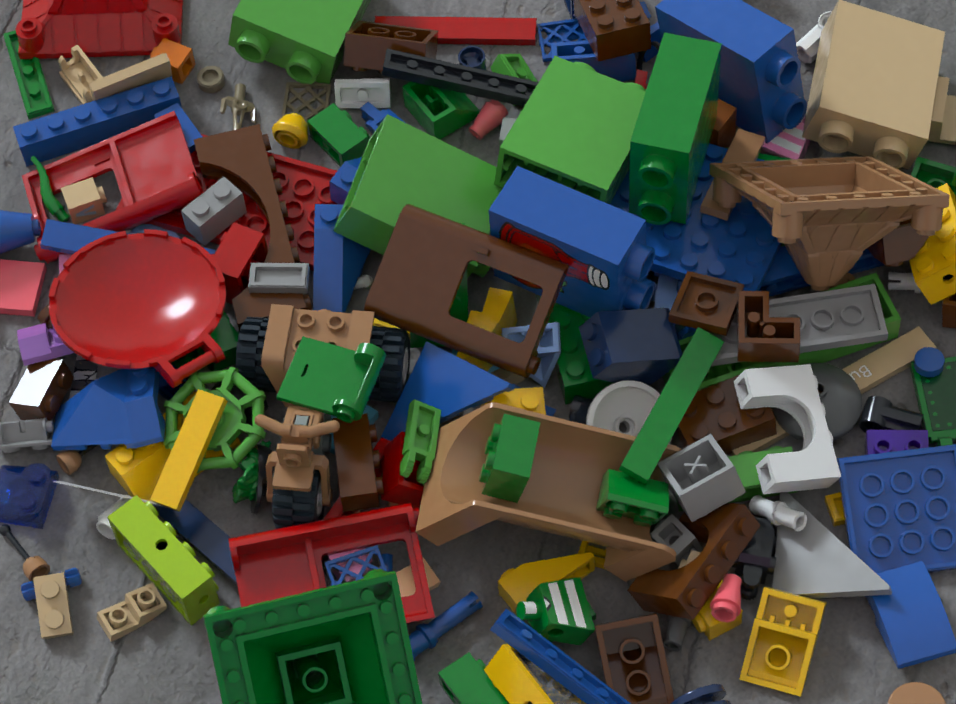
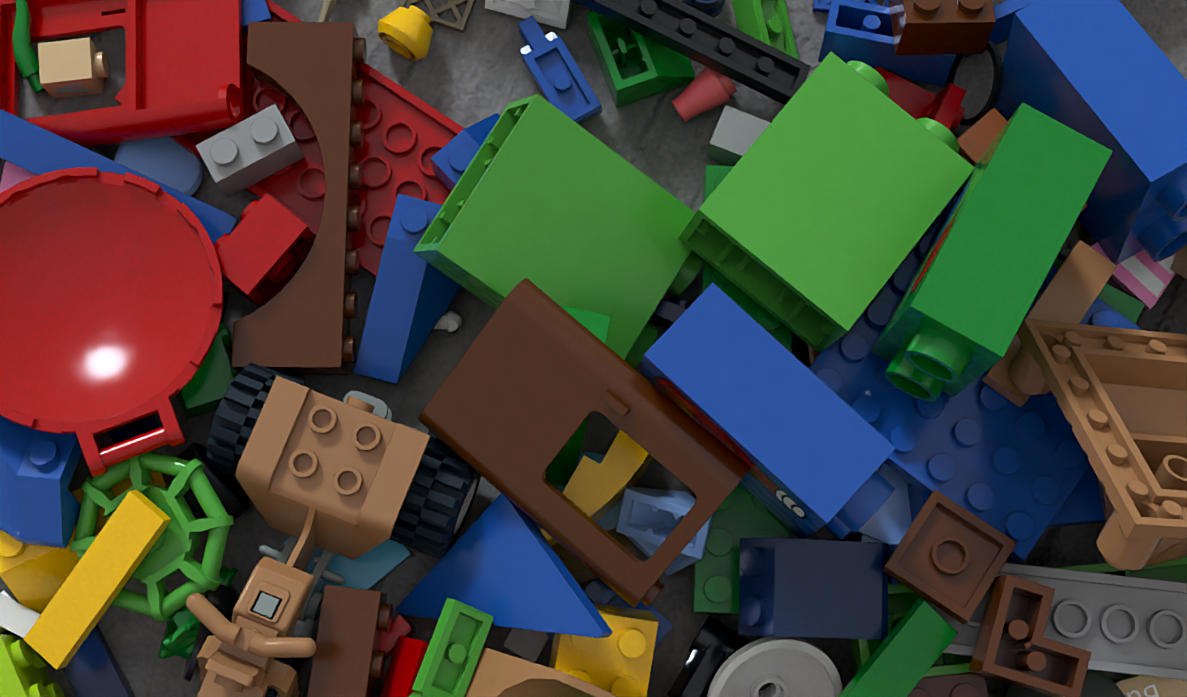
camera: 10 degrees right, 20 degrees up
light grey tile [248,263,310,293] -> none
green door [276,336,387,423] -> none
green brick [307,103,370,167] -> none

